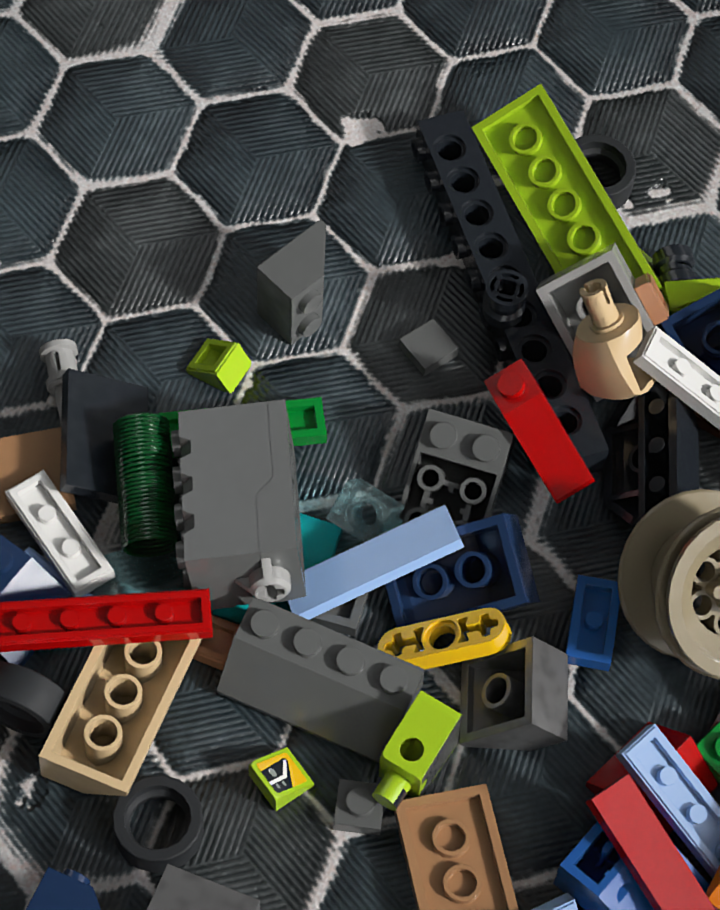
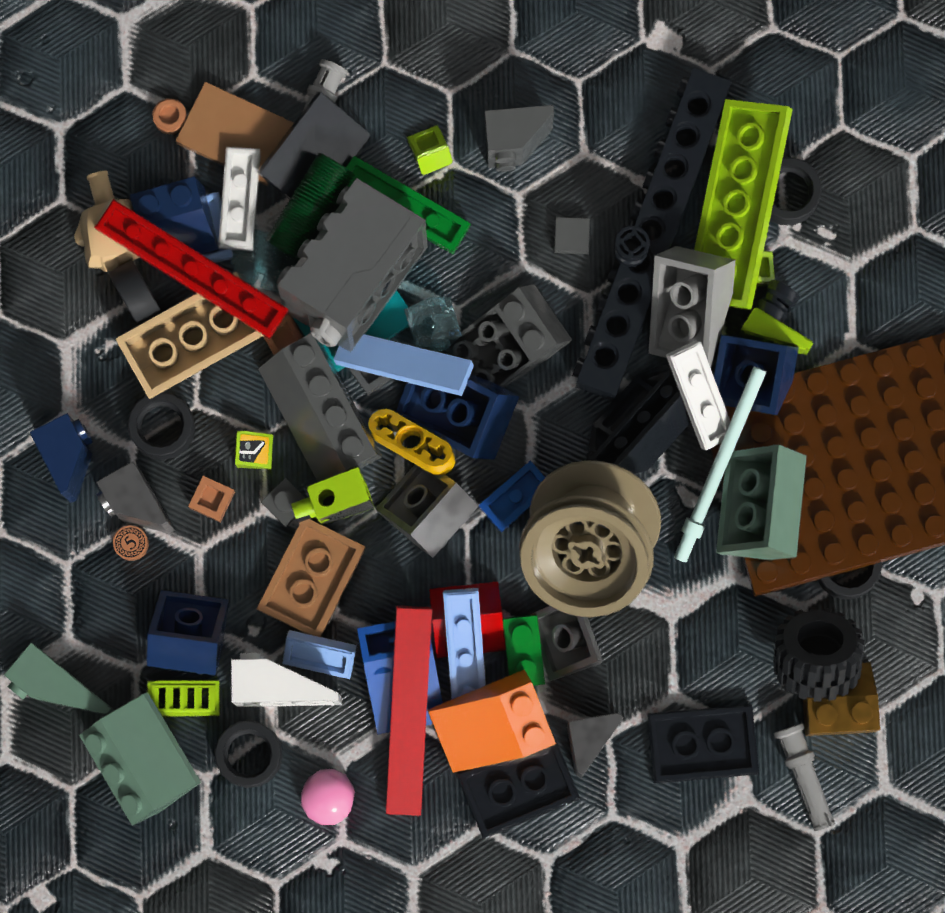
camera: 45 degrees right, 20 degrees up
red slope [484,358,595,504] -> none
tan piece [572,279,656,400] -> none
nougat tile [634,272,669,326] -> none
none -> nougat plate [188,476,235,523]

